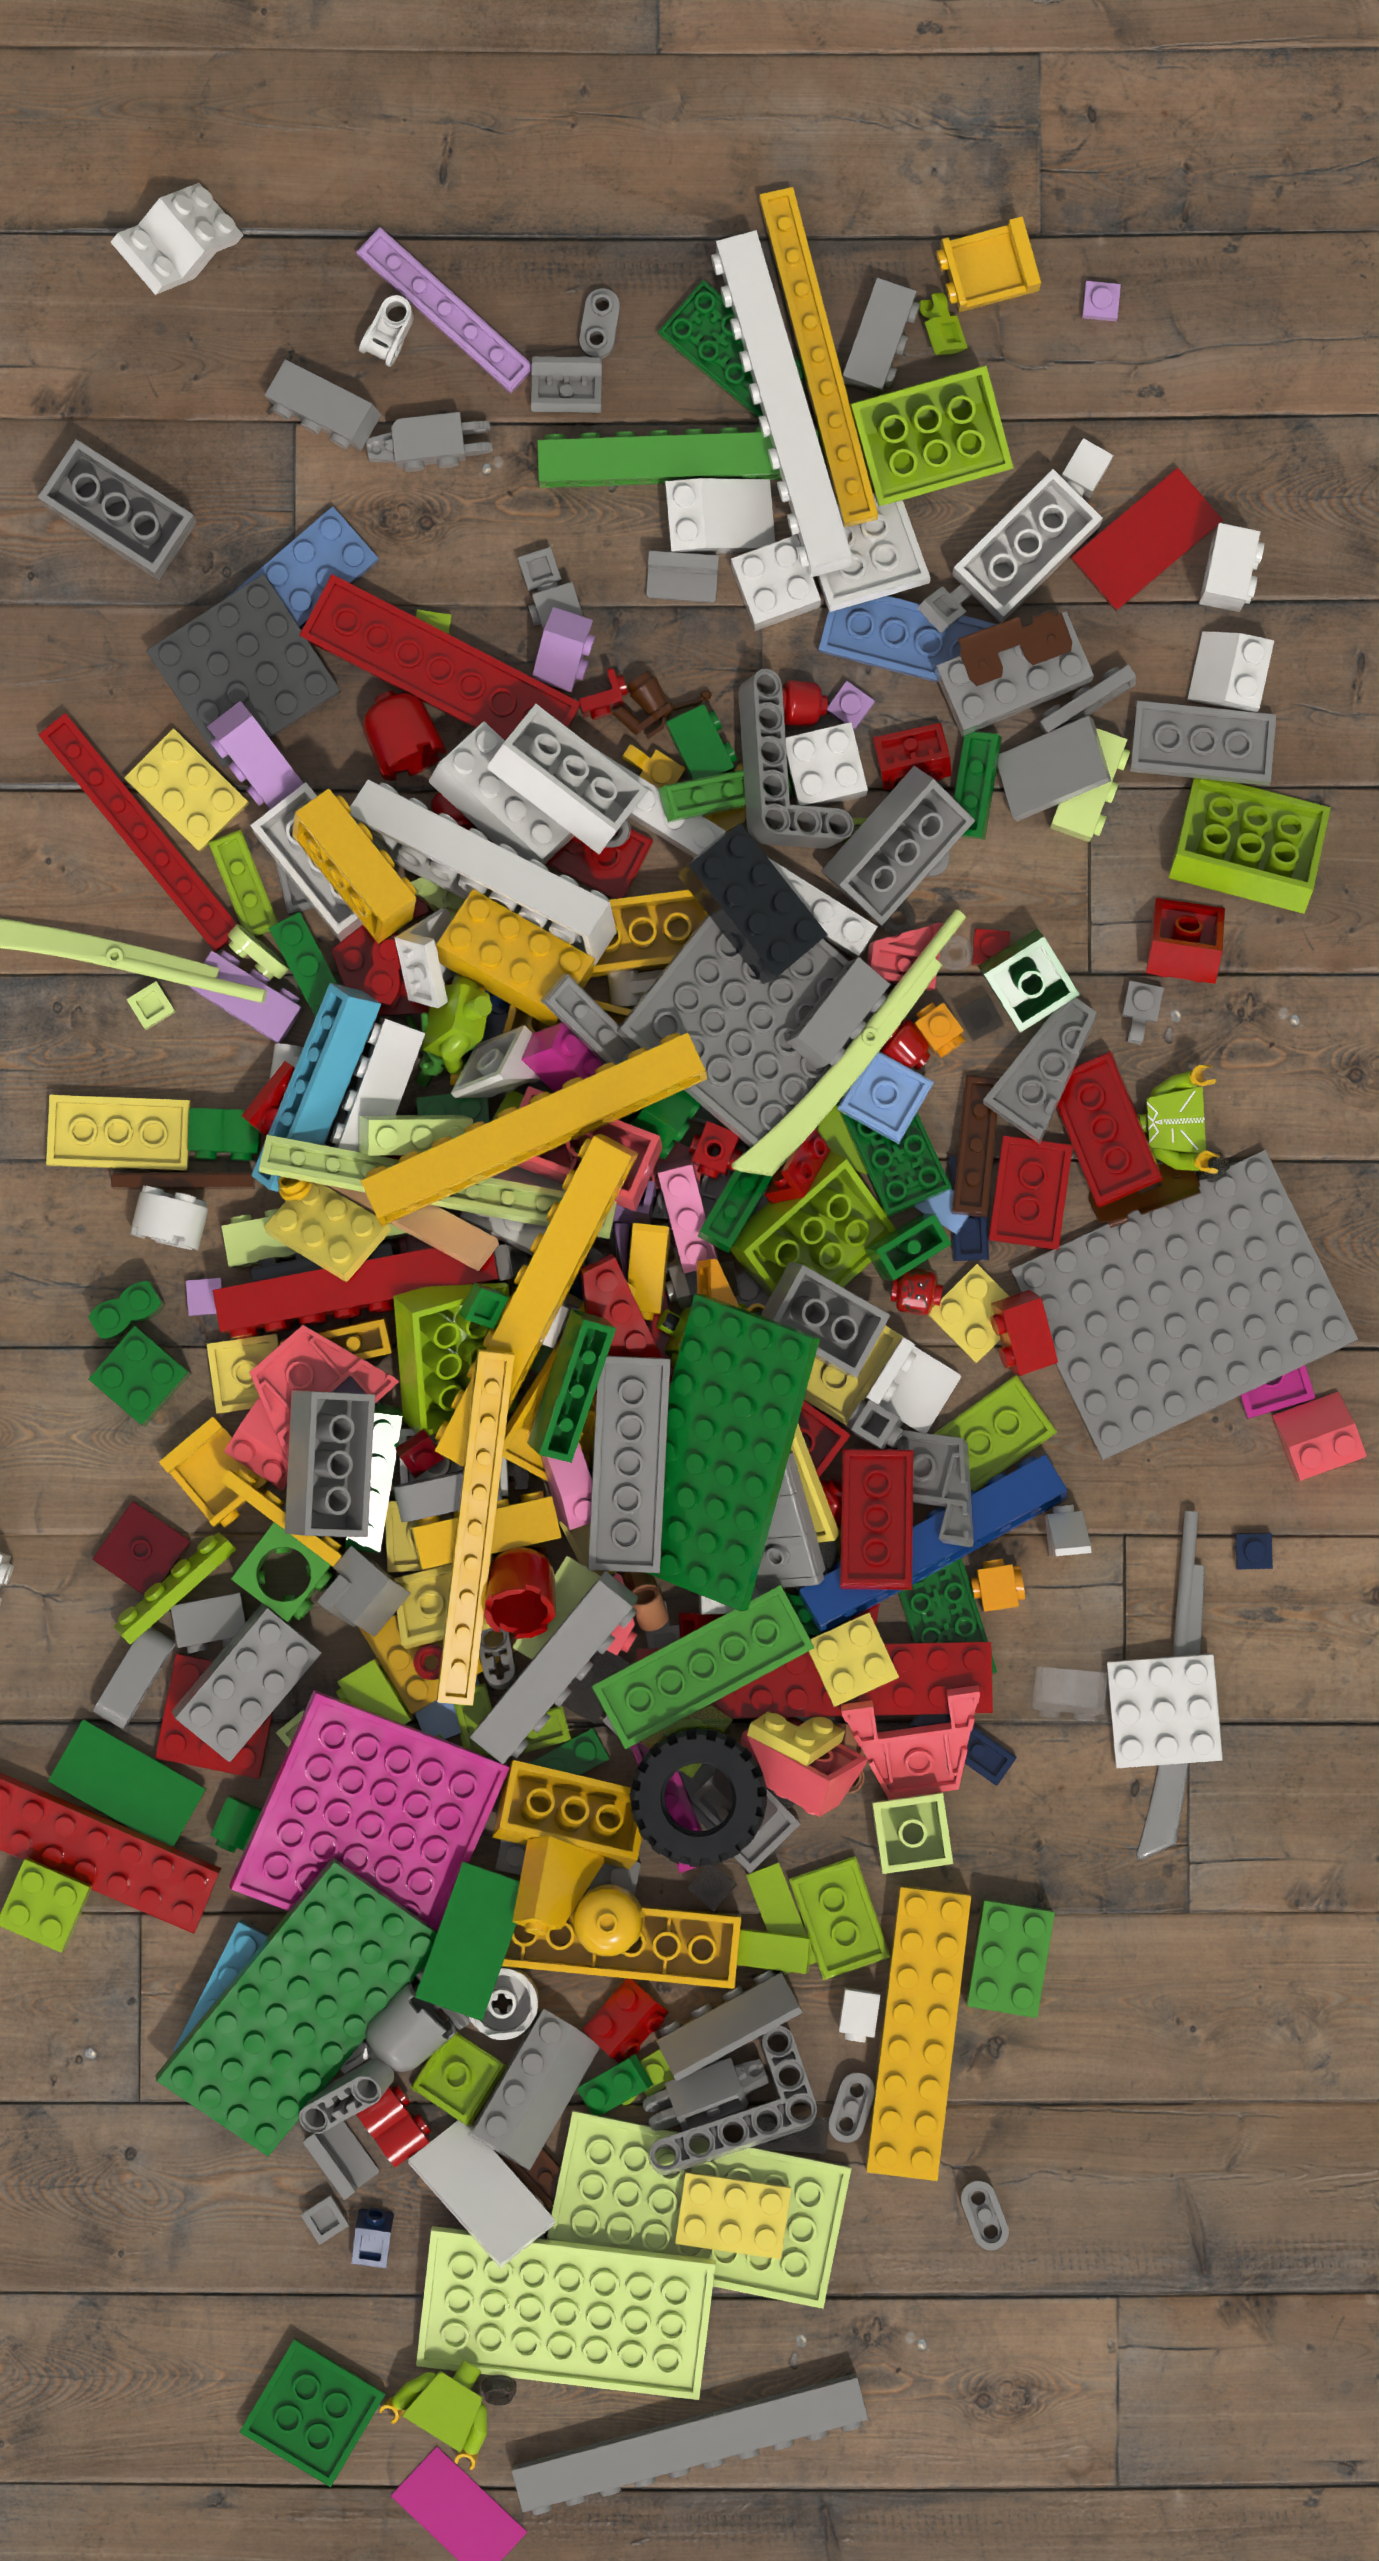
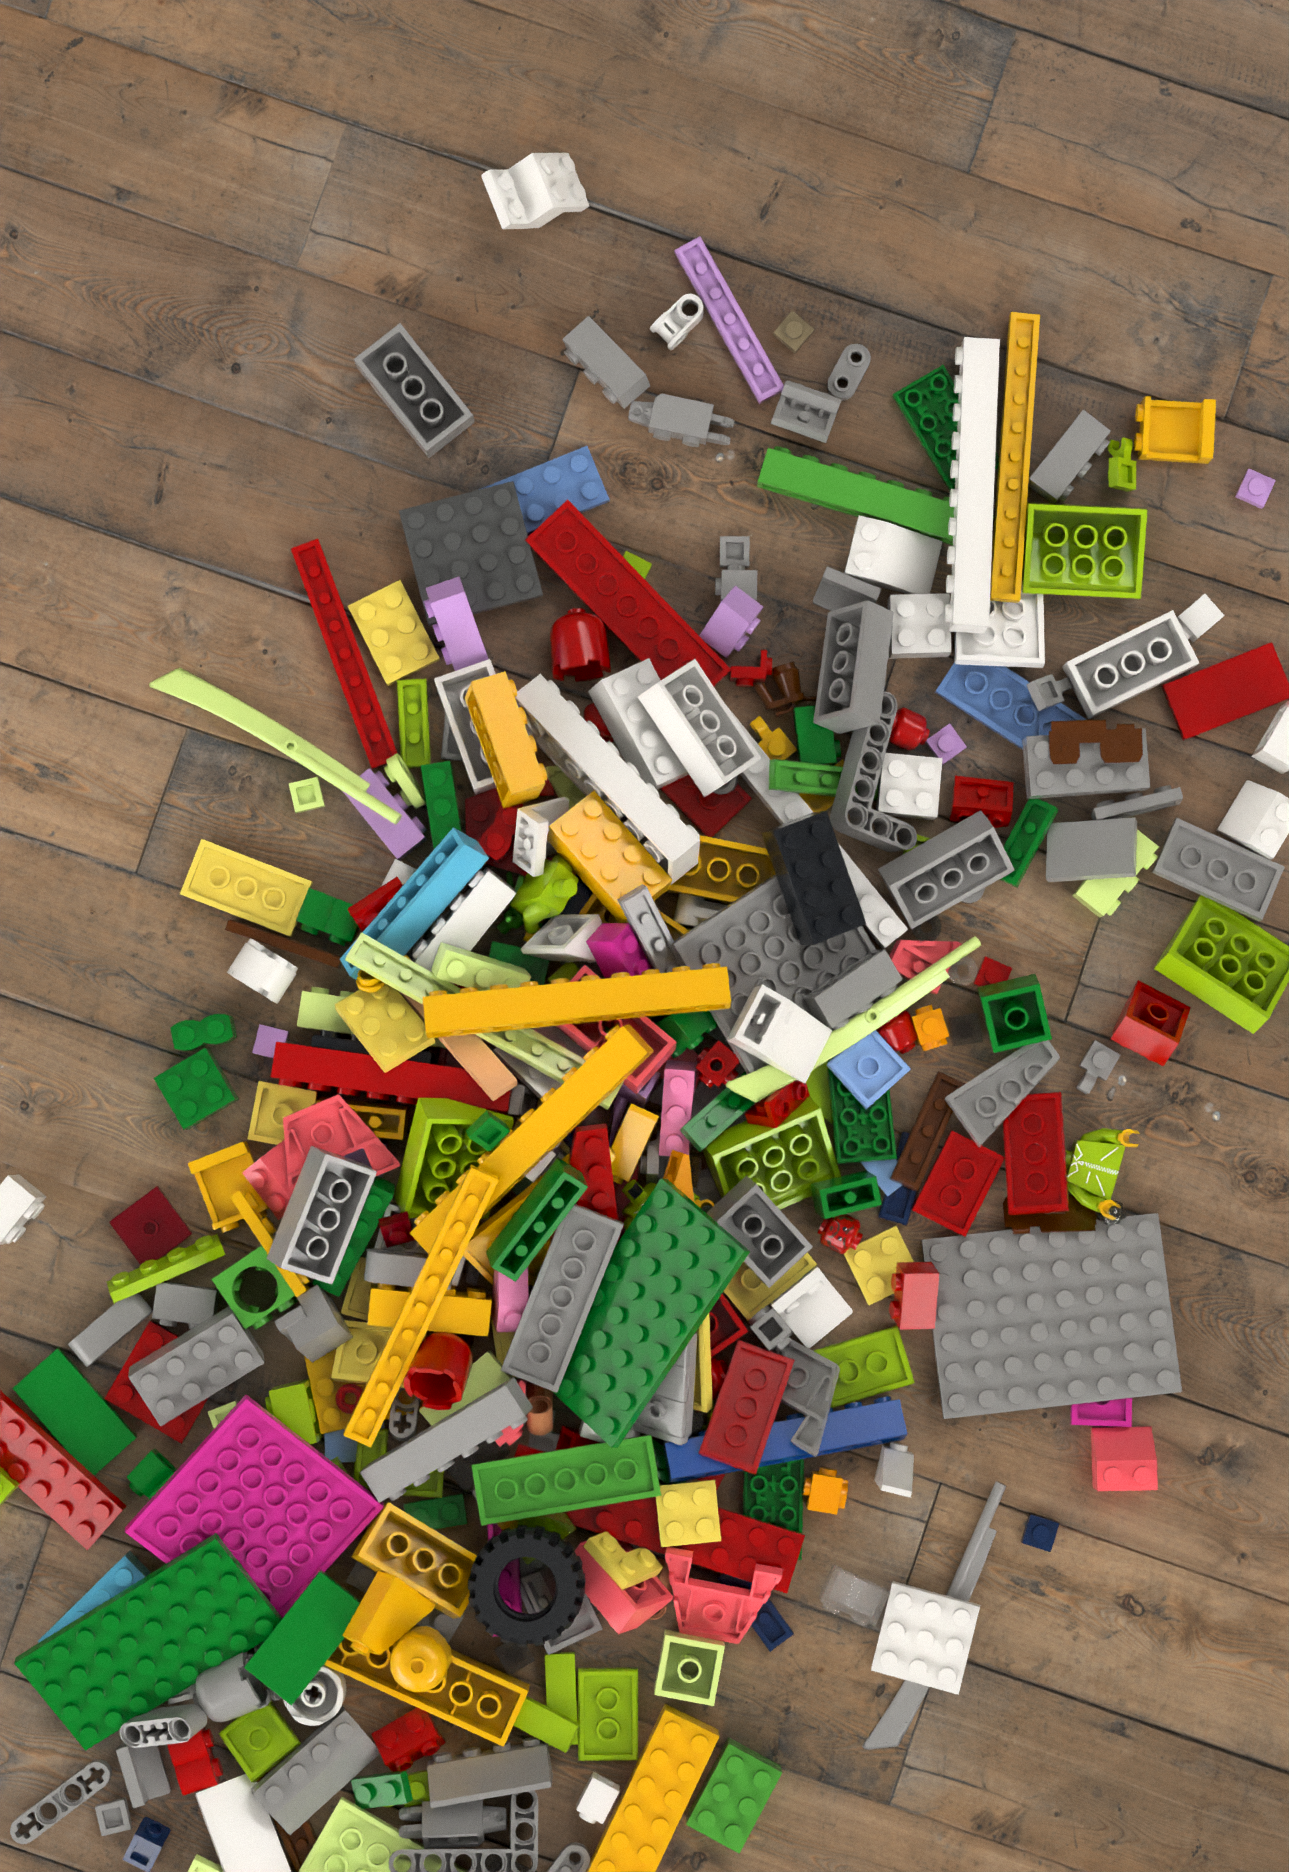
camera: 15 degrees right, 0 degrees up
none -> light grey beam [10,1759,112,1844]
none -> white slope [727,985,832,1084]
none -> dark tan plate [773,311,814,354]
none -> light grey brick [813,600,894,734]

